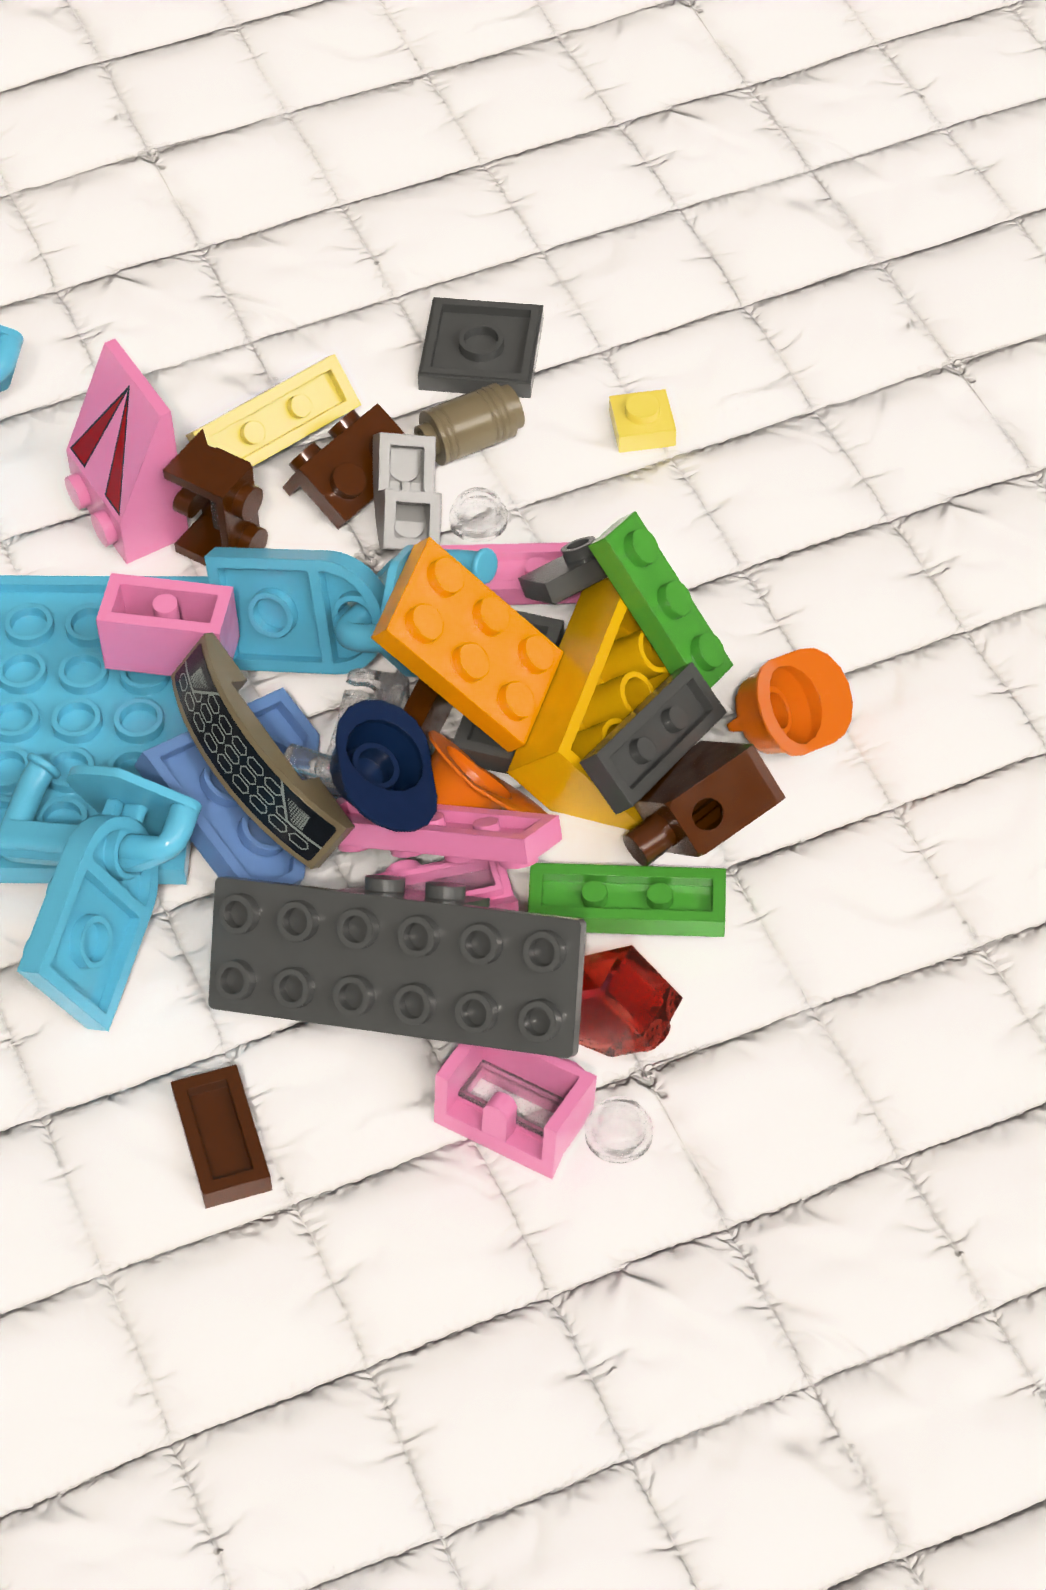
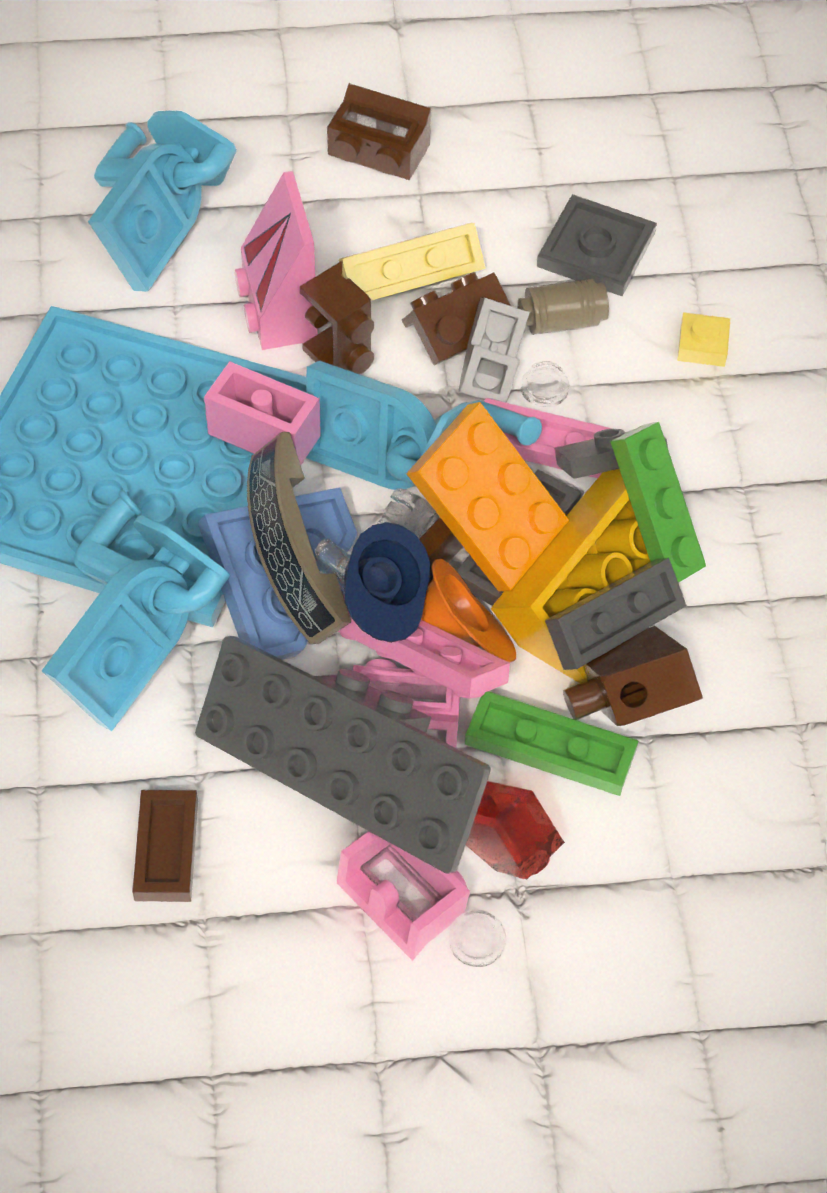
camera: 15 degrees right, 5 degrees up
orange piece [727,648,853,756] -> none
none -> reddish brown window [327,83,431,181]

